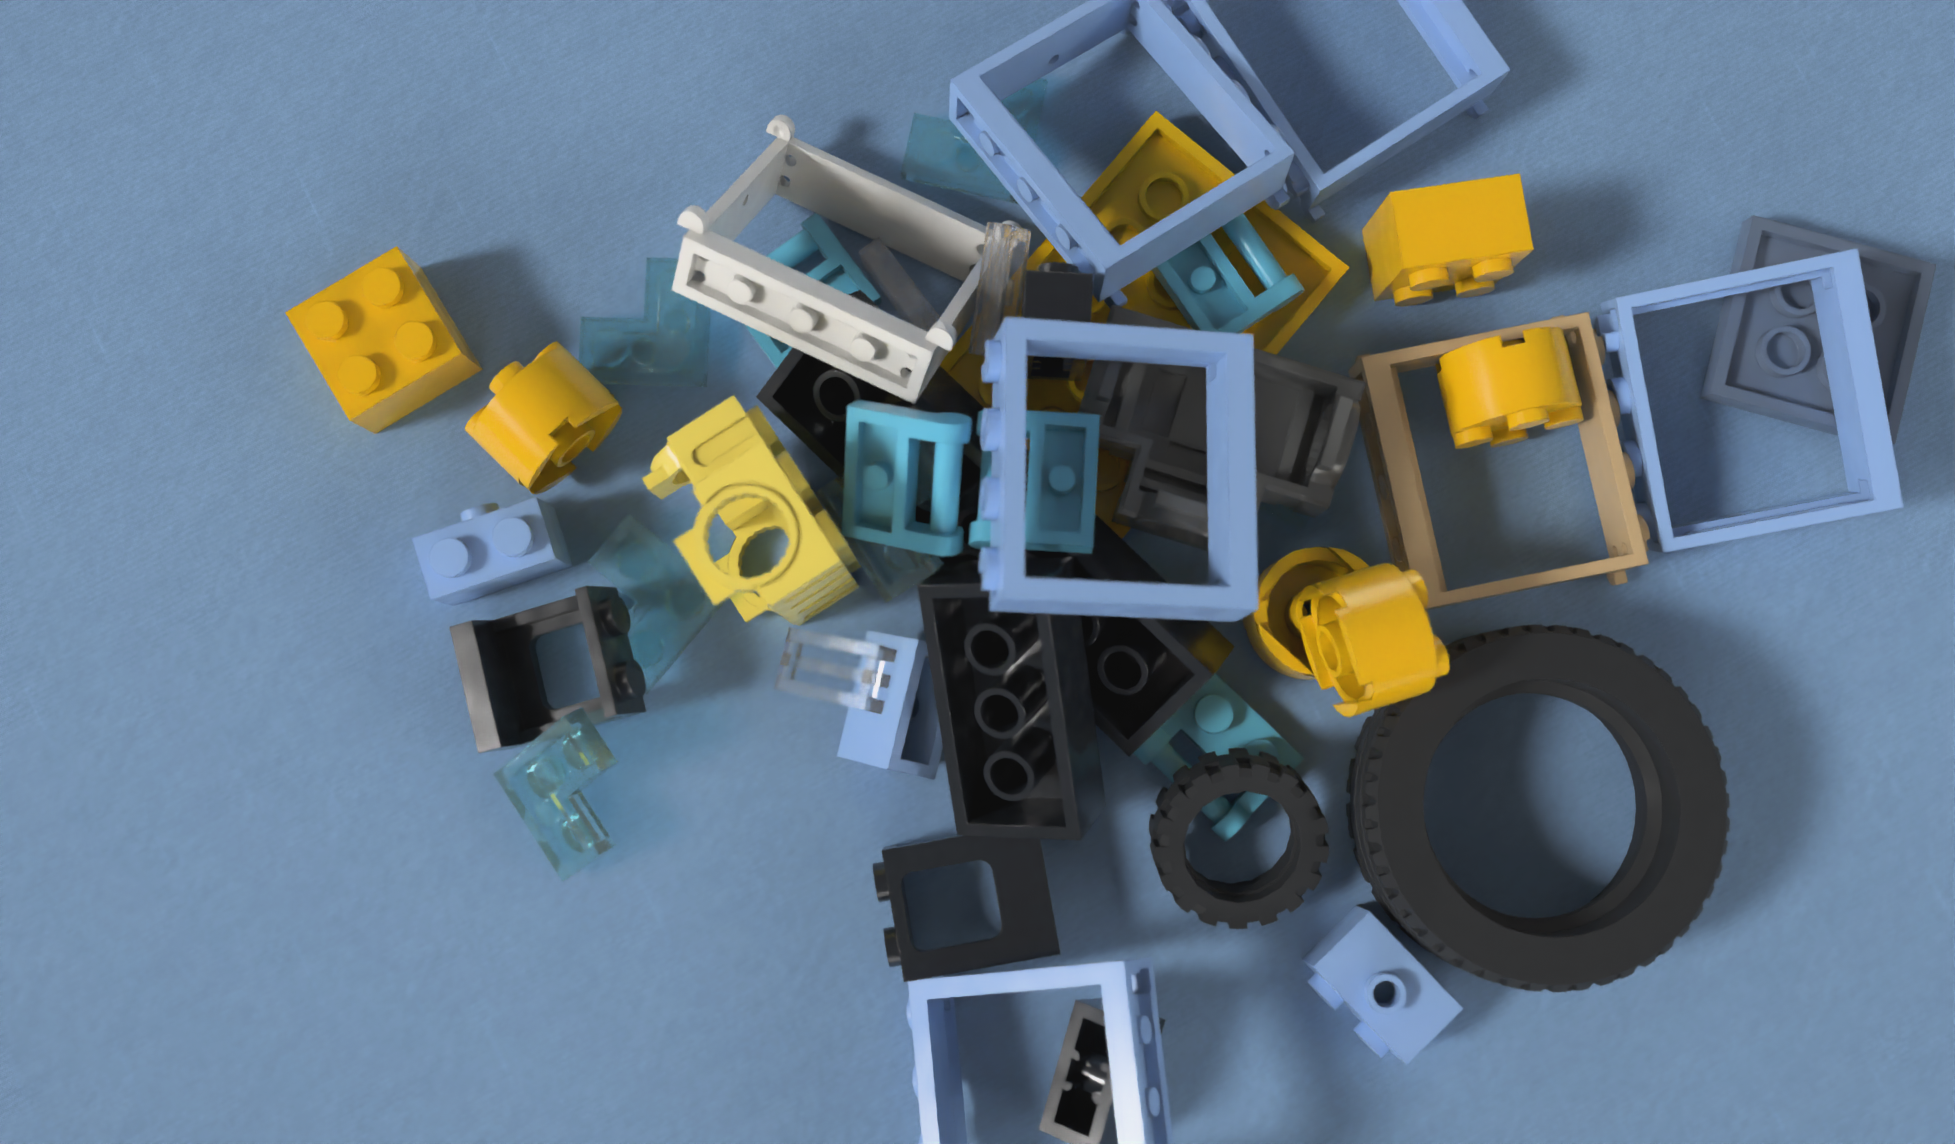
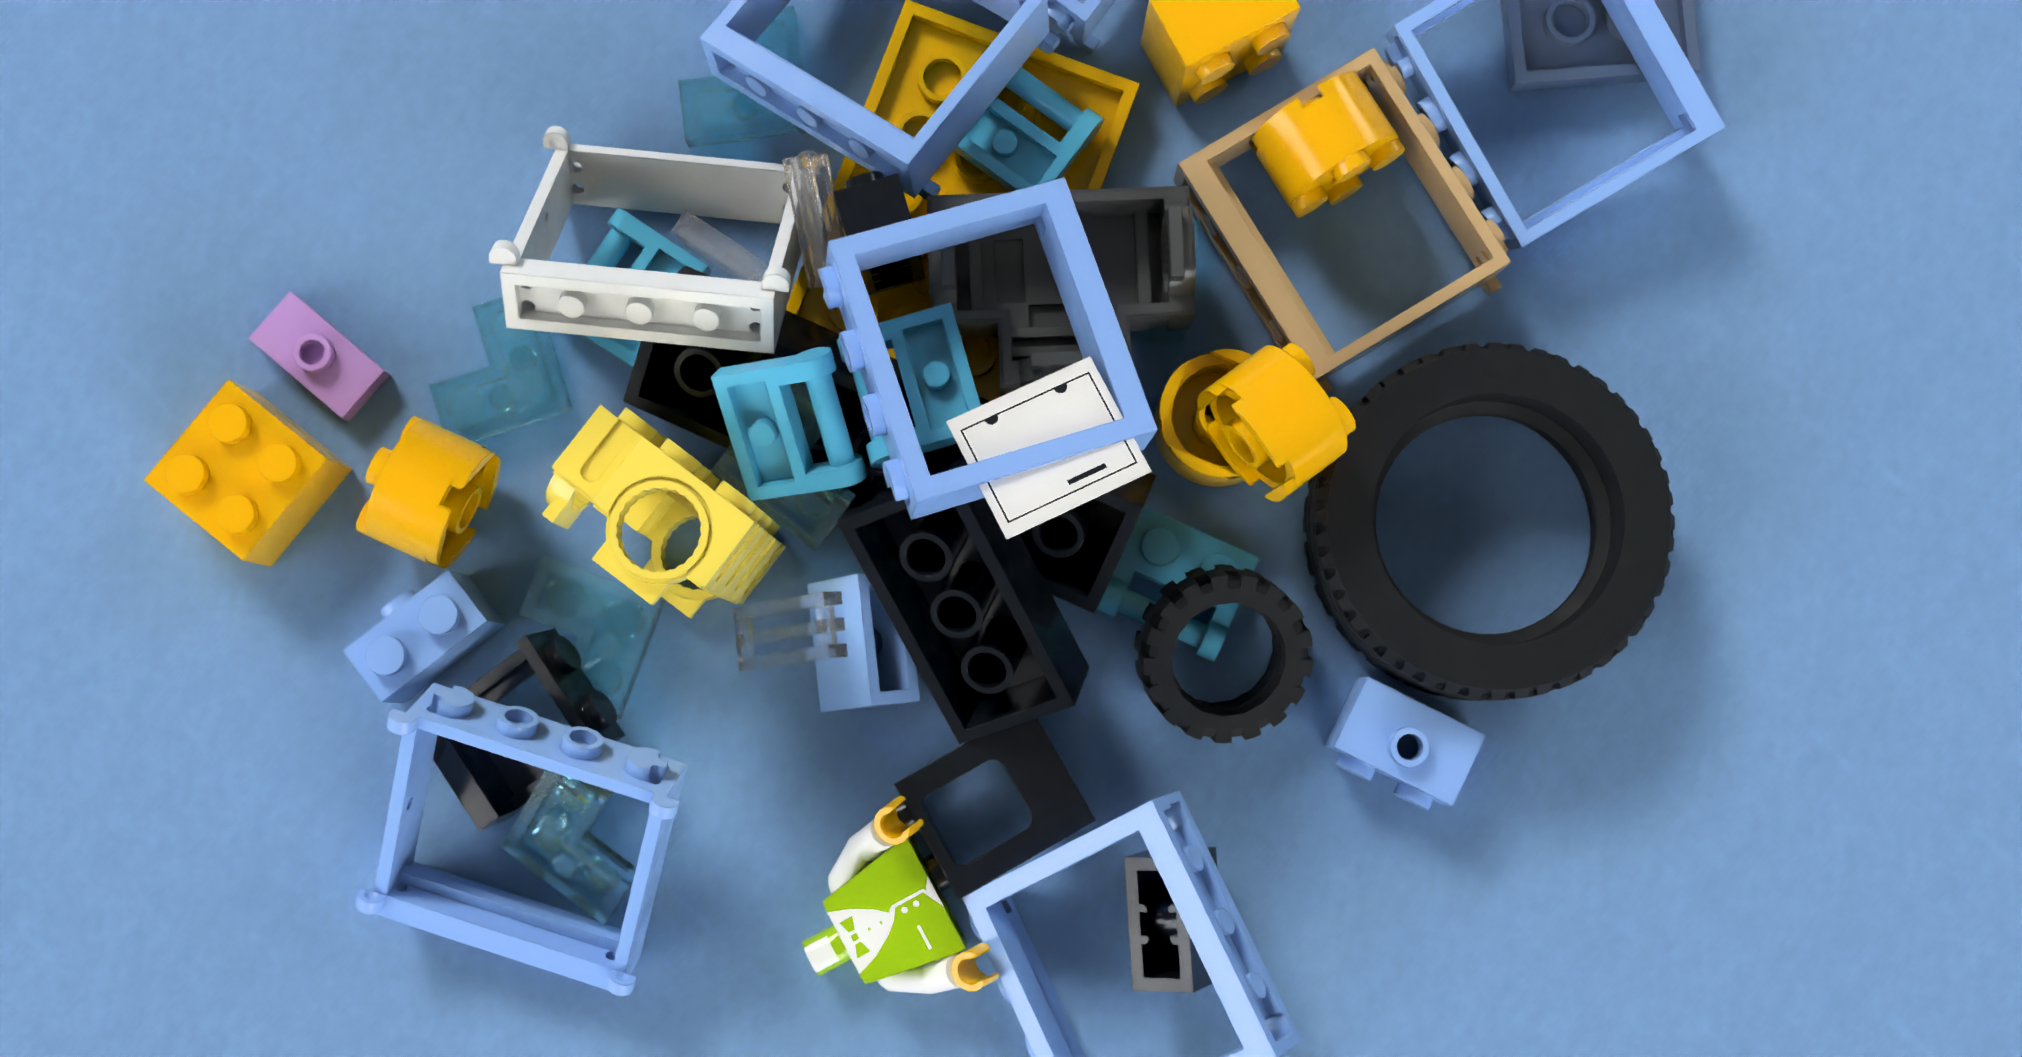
camera: 20 degrees left, 0 degrees up
none -> lavender plate [248,291,391,422]
none -> light blue window [355,683,687,996]
none -> torso [802,795,999,994]
none -> white sticker [946,356,1152,540]

